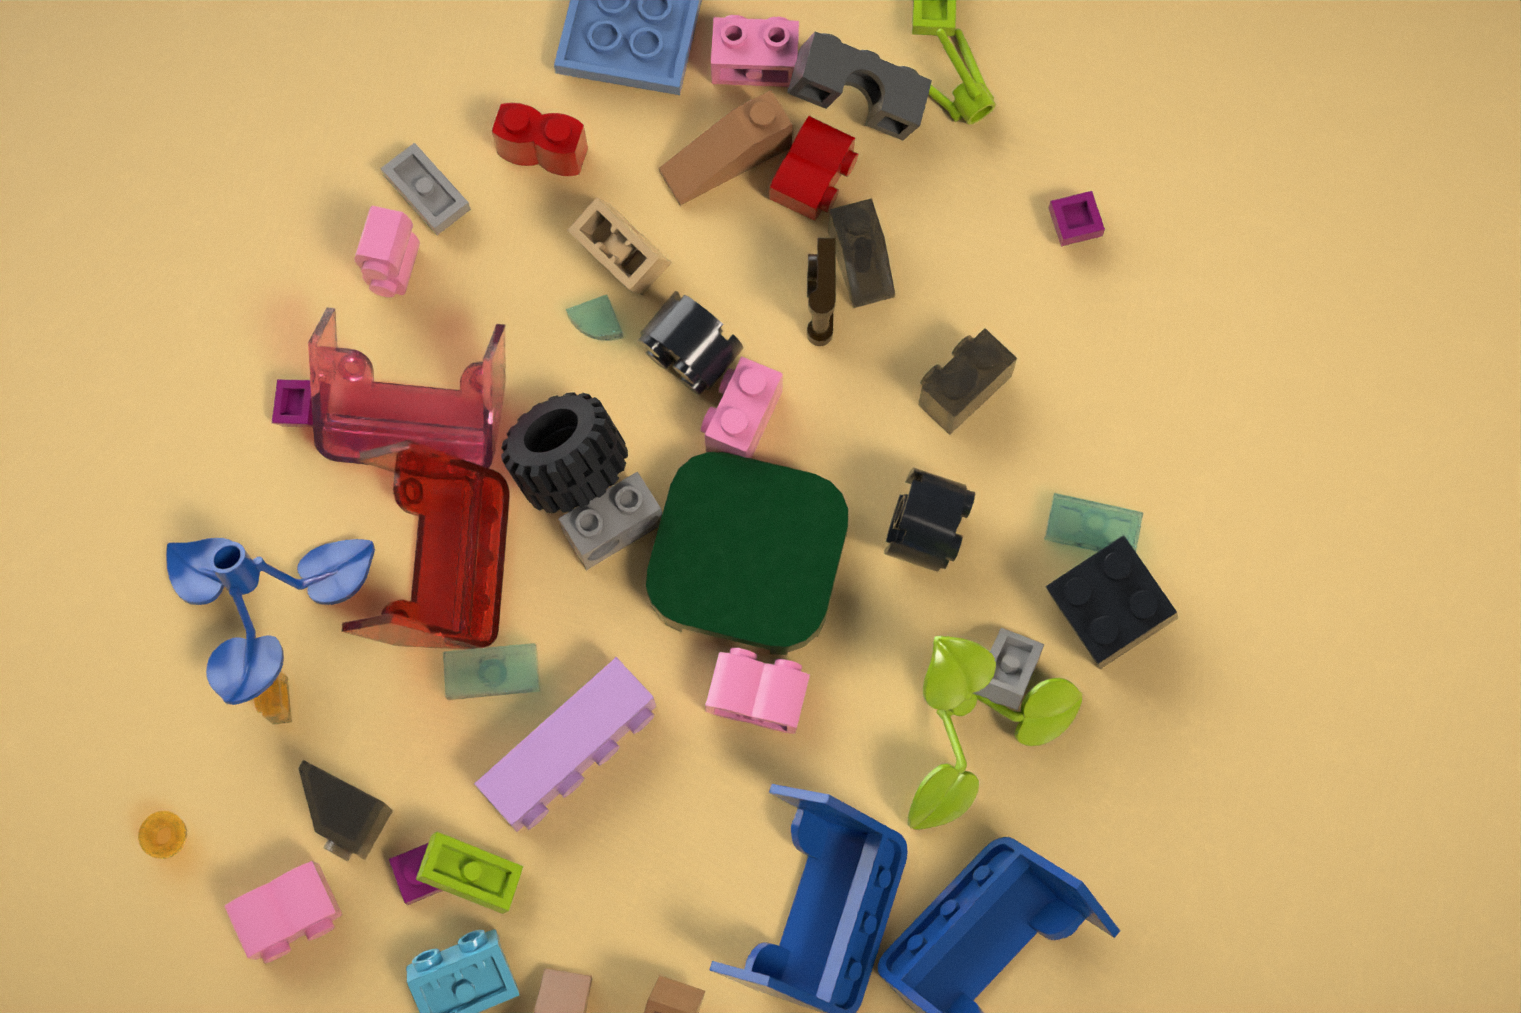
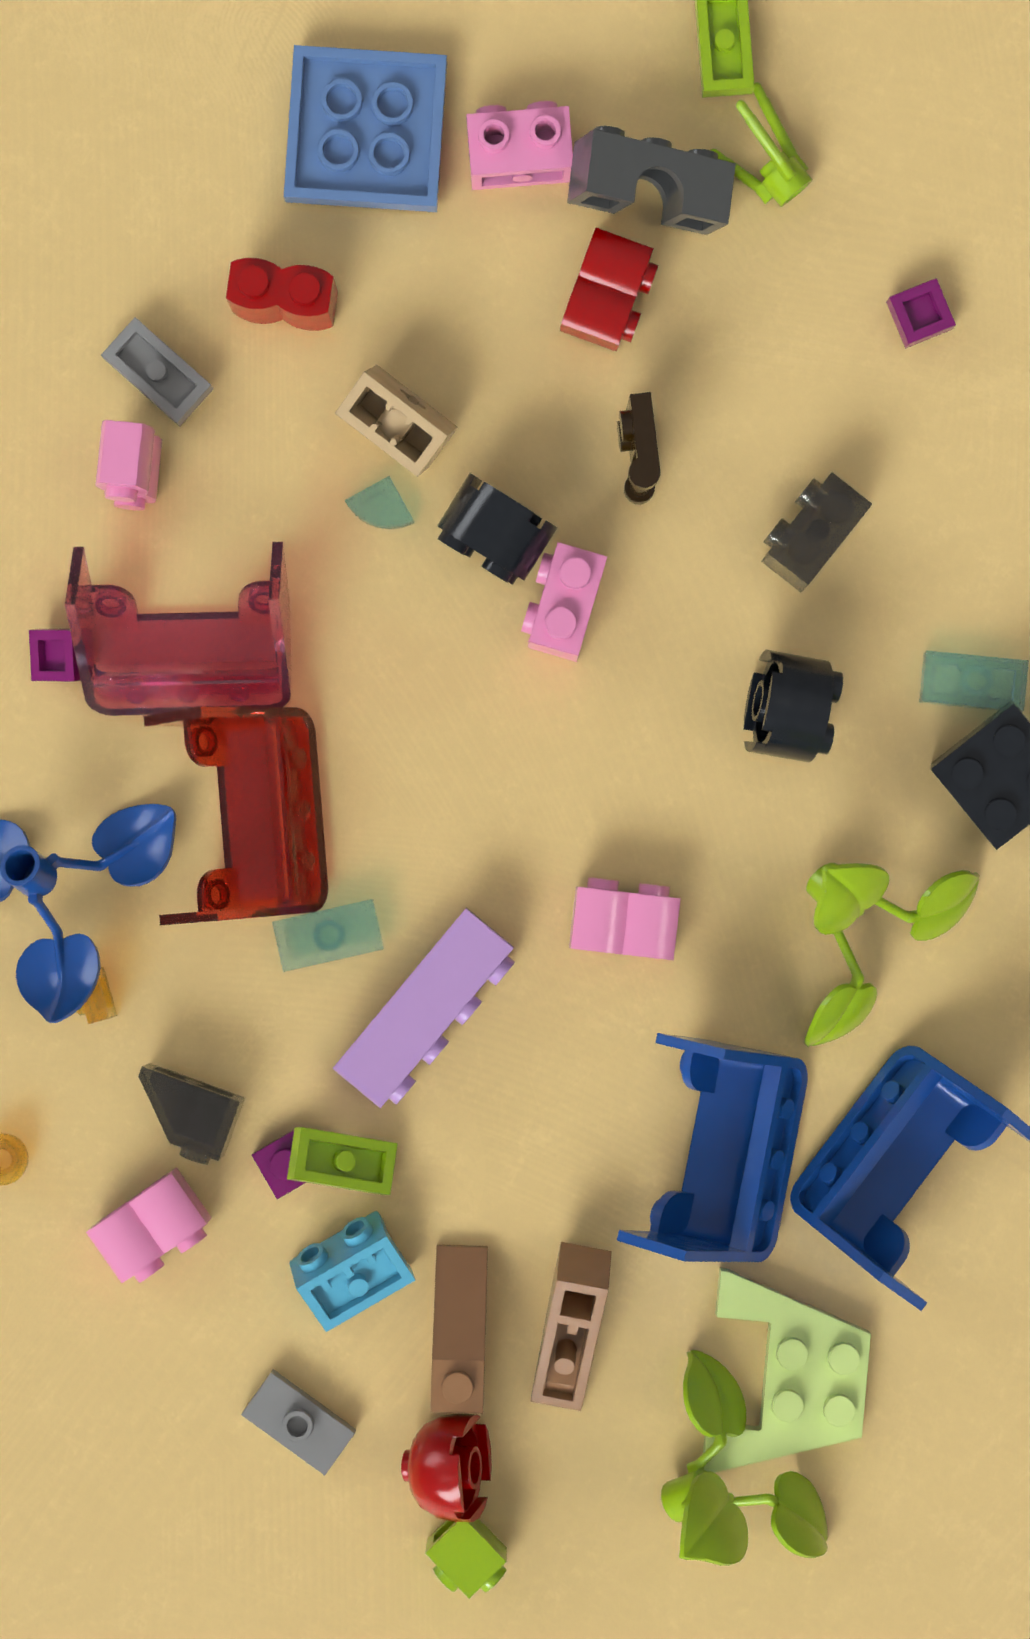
camera: 10 degrees left, 15 degrees up
black tyre [501,392,628,513] -> none
light grey brick [558,472,662,570] -> none
dark green tile [646,452,848,655] -> none
medium nougat slope [659,90,793,206] -> none
clear smoke slope [828,198,895,308] -> none
light grey plate [974,628,1044,710] -> none

